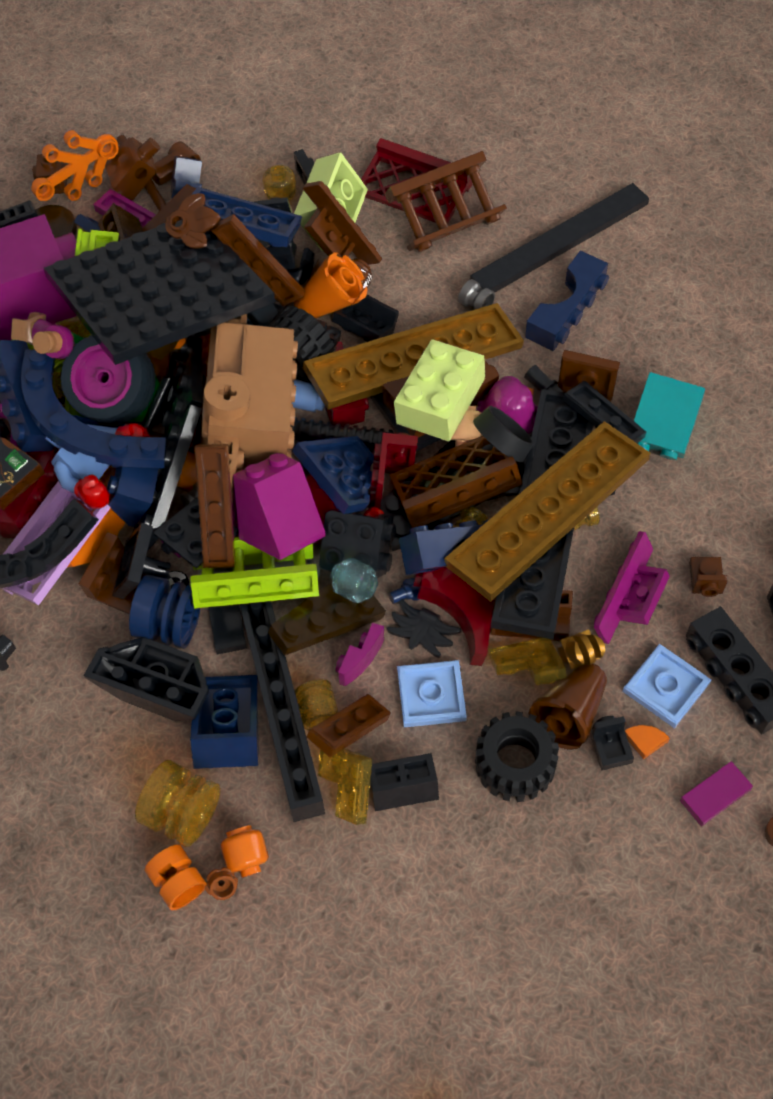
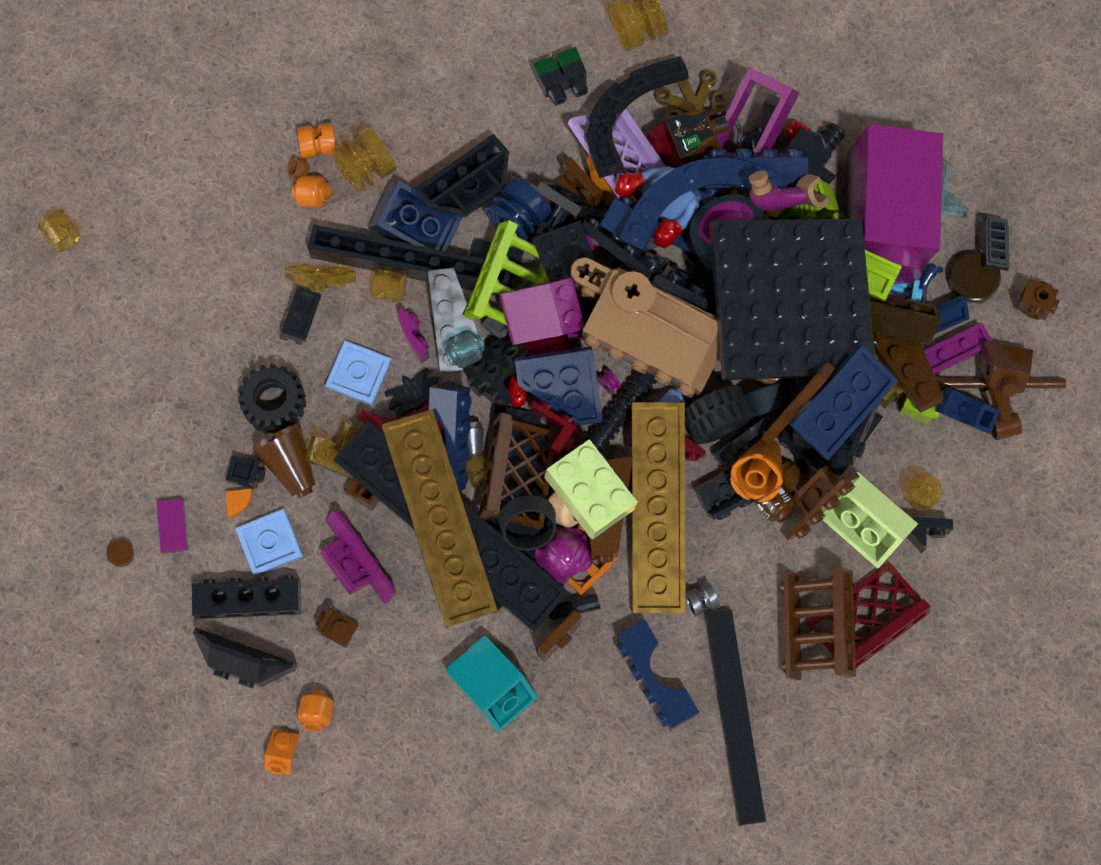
camera: 115 degrees right, 15 degrees up
orange plant [31,130,119,201] -> none
reddish brown plate [165,193,221,249] -> none
reddish brown tile [195,444,236,568] -> none
reddish brown tile [306,694,391,758] -> none
pearl gold arm [558,629,605,670] -> none
black tile [563,380,647,443] -> none

